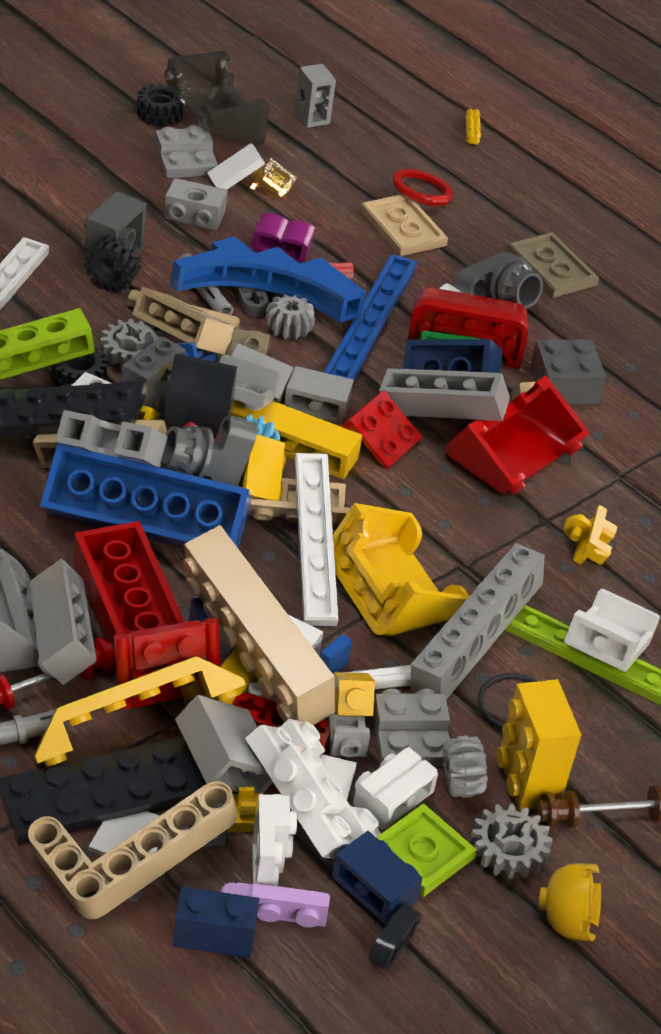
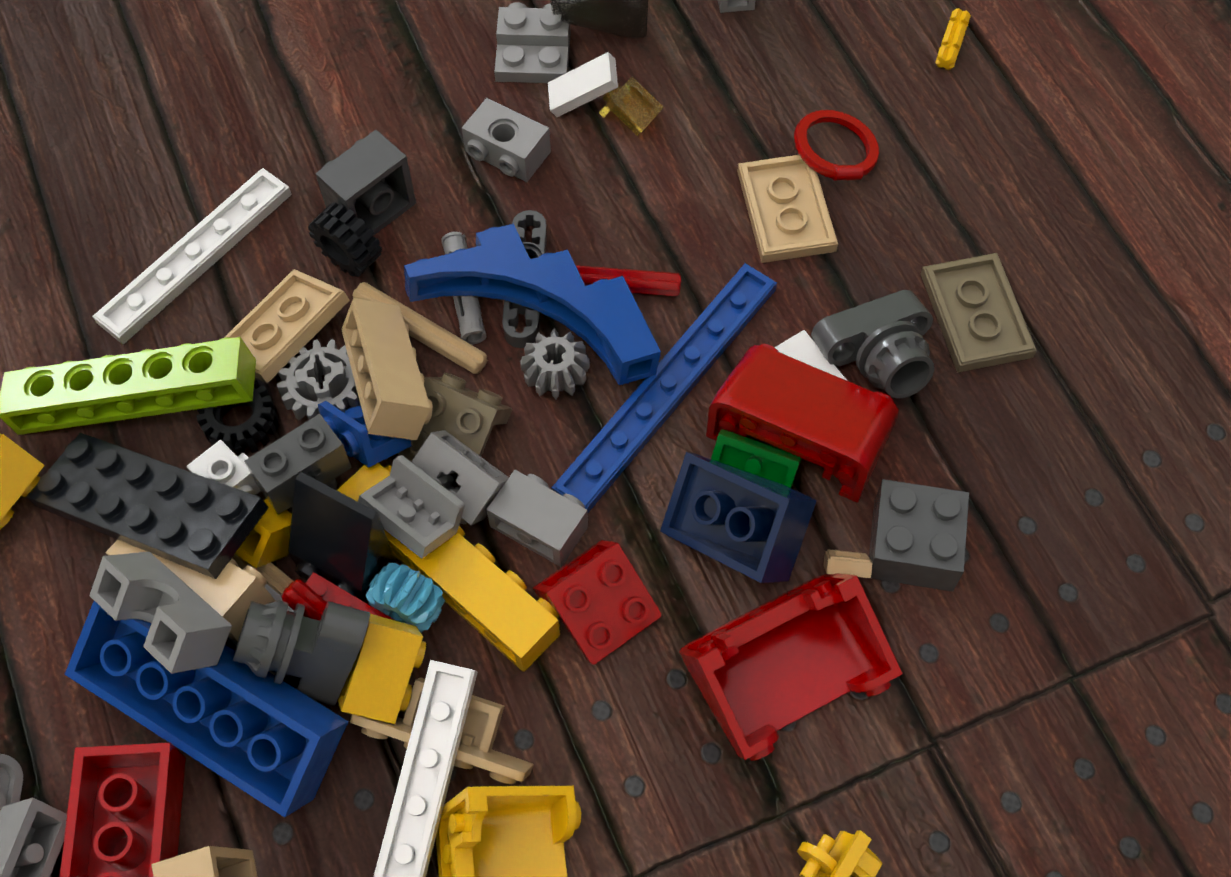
camera: 25 degrees right, 20 degrees up
magenta brick [251,213,315,263] -> none
light grey brick [379,368,510,421] -> none
none -> tan tile [224,269,350,383]

